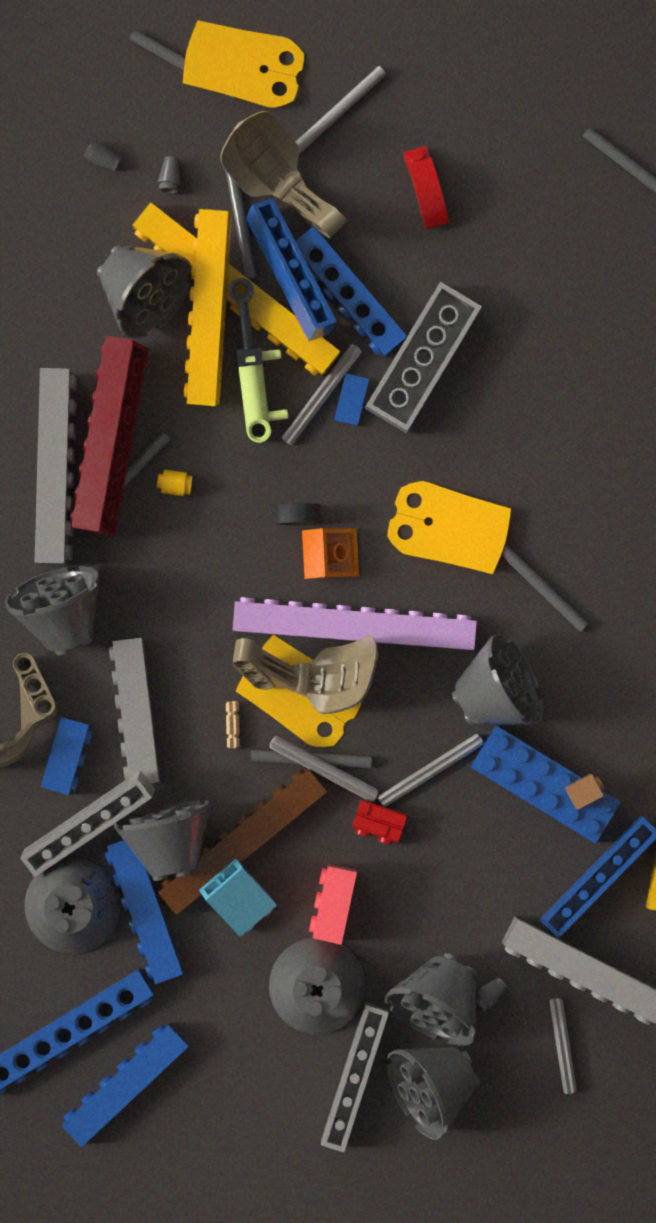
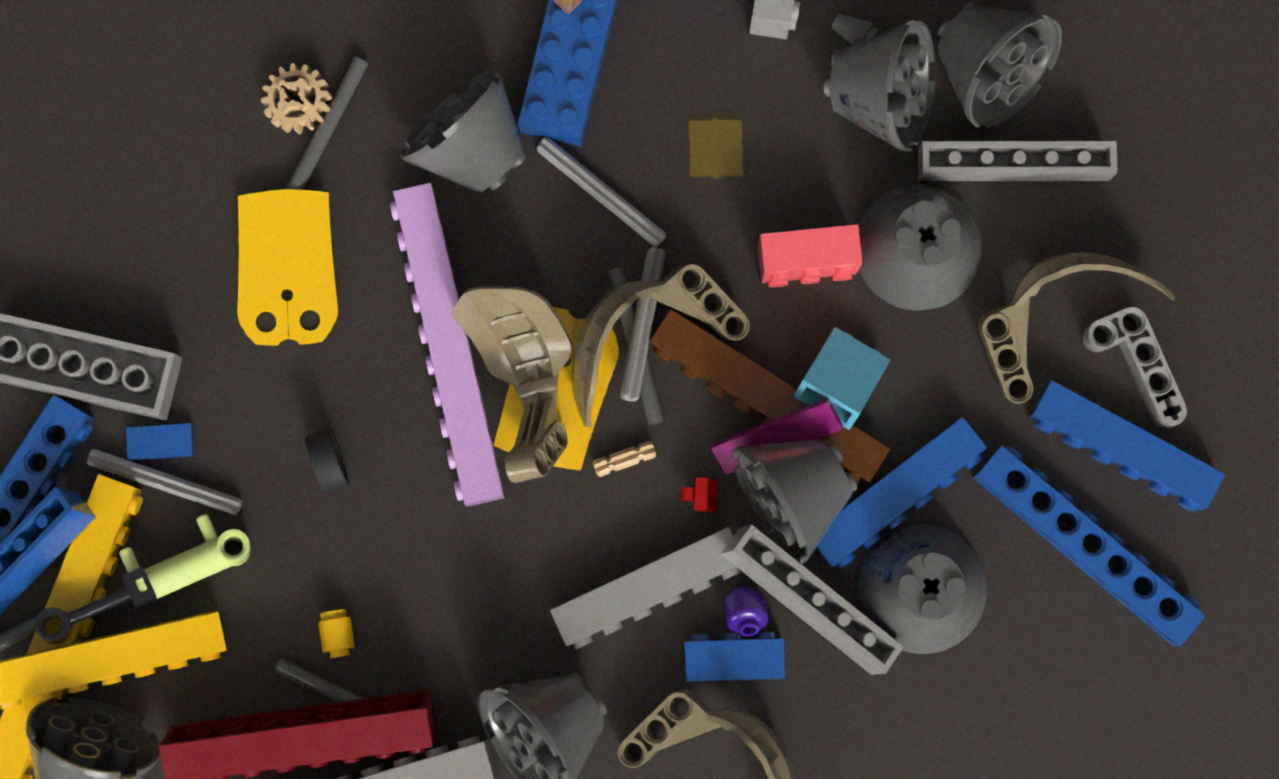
camera: 105 degrees left, 5 degrees down
orange slope [302,528,359,579] -> none
red brick [352,799,407,845] -> none
none -> tan gear [261,63,332,134]
none -> dark tan piece [572,264,750,427]
none -> red tile [681,477,718,513]
none -> clear yellow piece [689,117,743,179]
none -> magenta tile [711,397,843,475]
none -> dark purple head [723,586,768,637]
none -> dark tan piece [978,252,1175,404]
none -> light grey beam [1082,307,1187,429]

